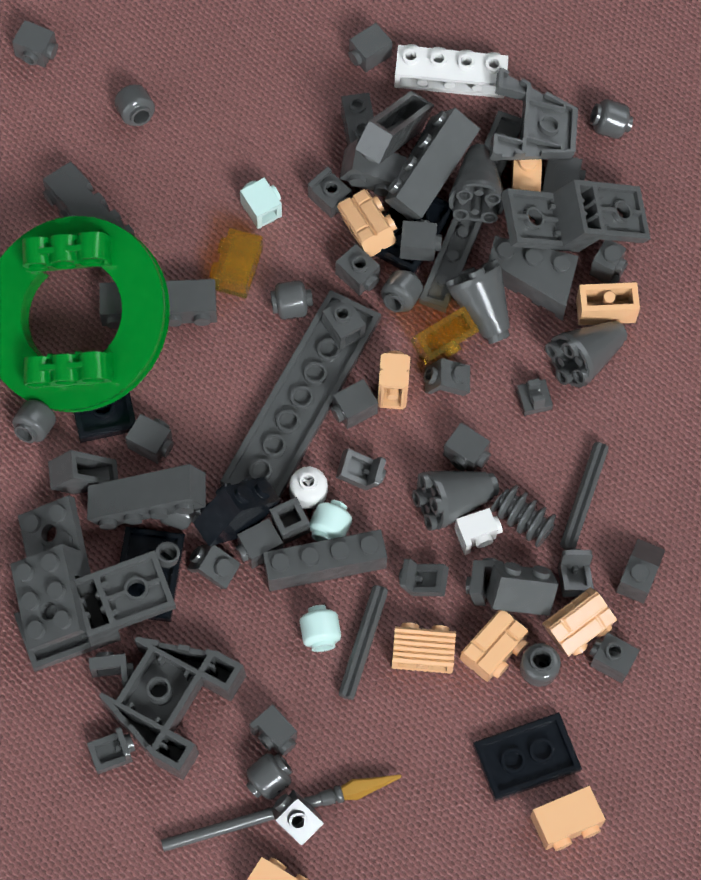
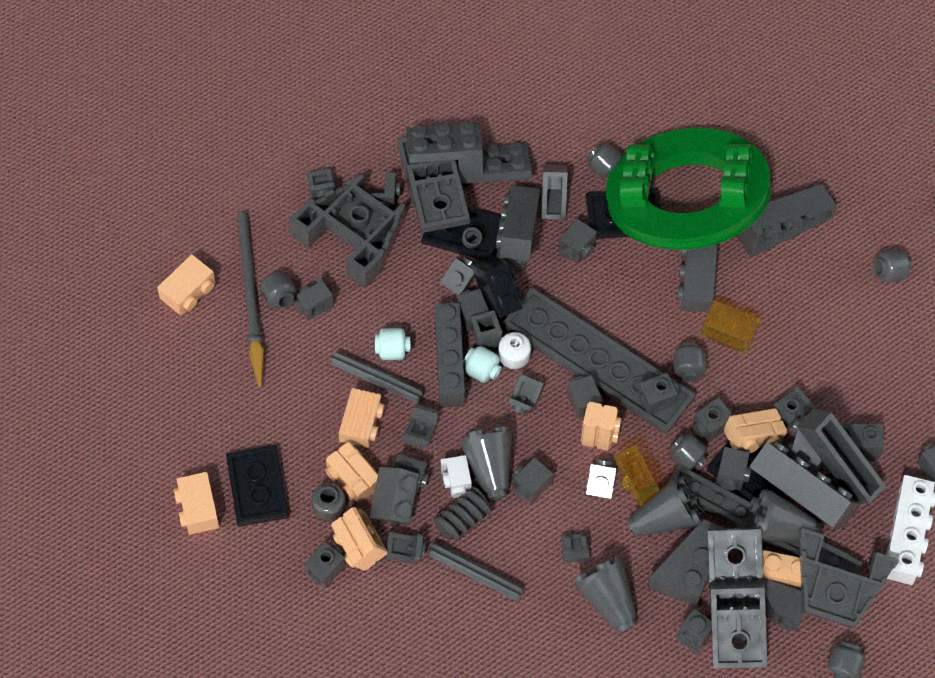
camera: 100 degrees right, 5 degrees down
light aqua brick [240,177,282,229] -> none
brick [272,790,324,846] -> none
light nougat brick [576,282,640,325] -> none
dark grey slope [616,539,665,604] -> none

